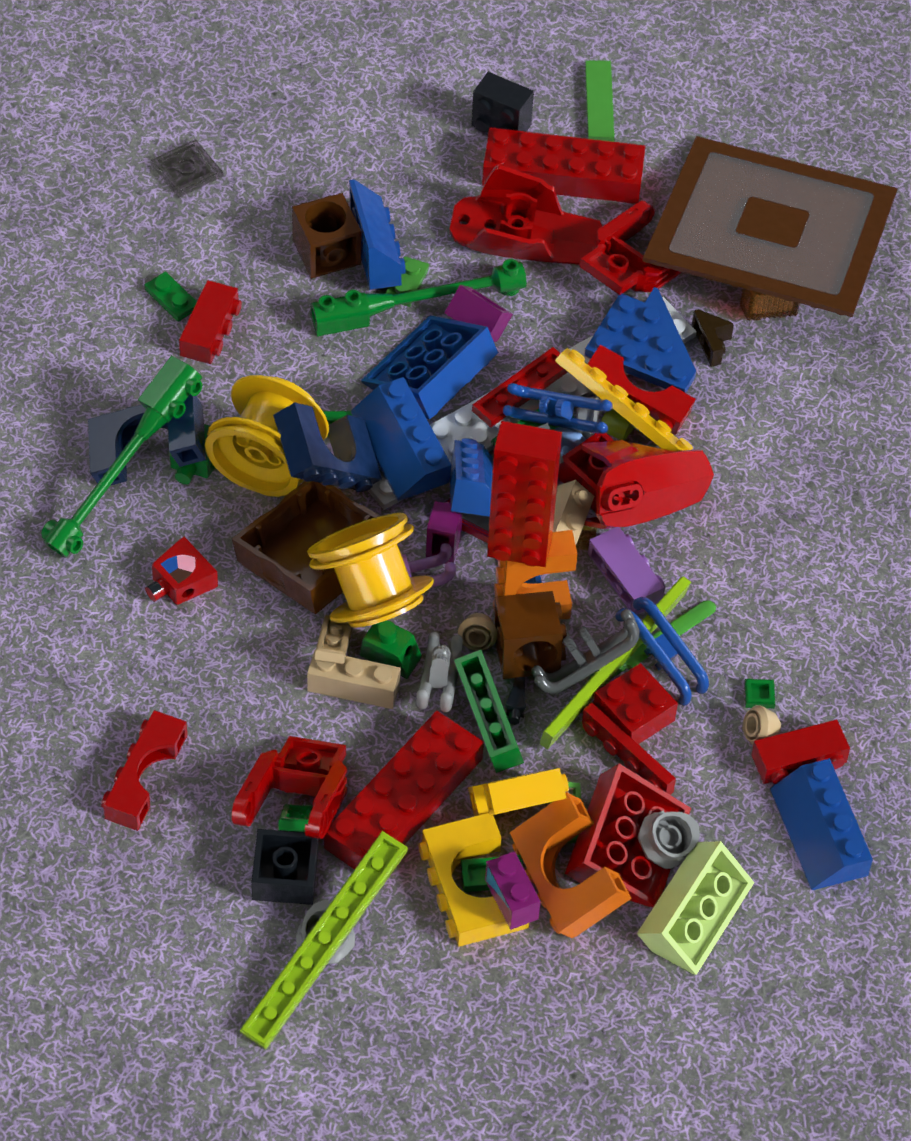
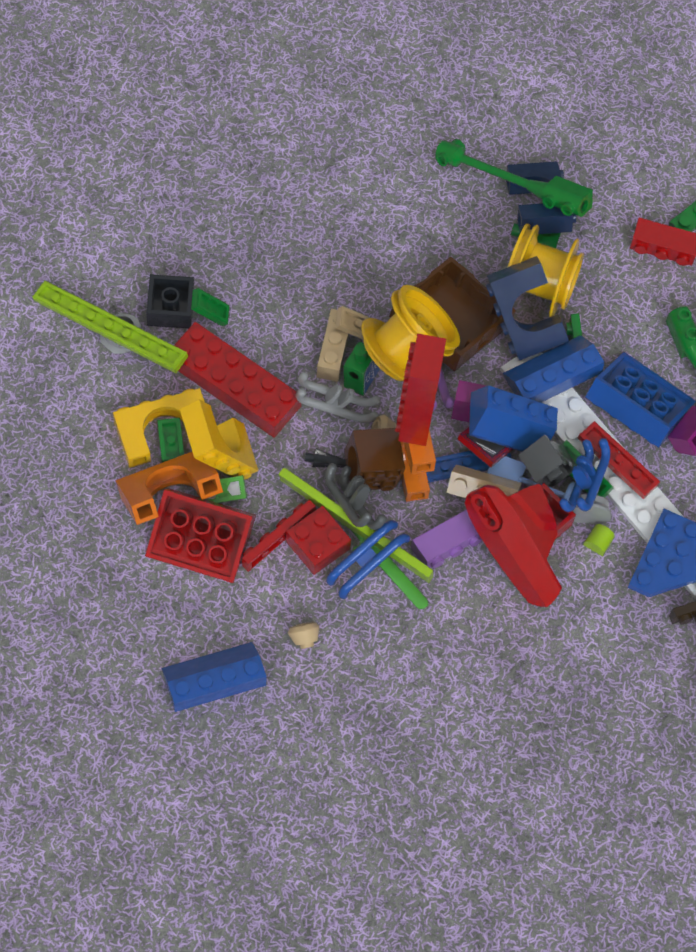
camera: 85 degrees right, 10 degrees up
red arch [101,710,188,831] -> none
red torso [145,536,218,605] -> none
red plate [232,736,348,839] -> none
green brick [454,650,524,773] -> none
magenta brick [485,851,541,930] -> none
yellow plate [555,348,693,451] -> none
red arch [587,345,696,435] -> none
light grey hat [637,811,700,869] -> none
yellowish green slope [637,841,754,975] -> none
green tile [744,679,775,709] -> none
red brick [751,719,850,784] -> none

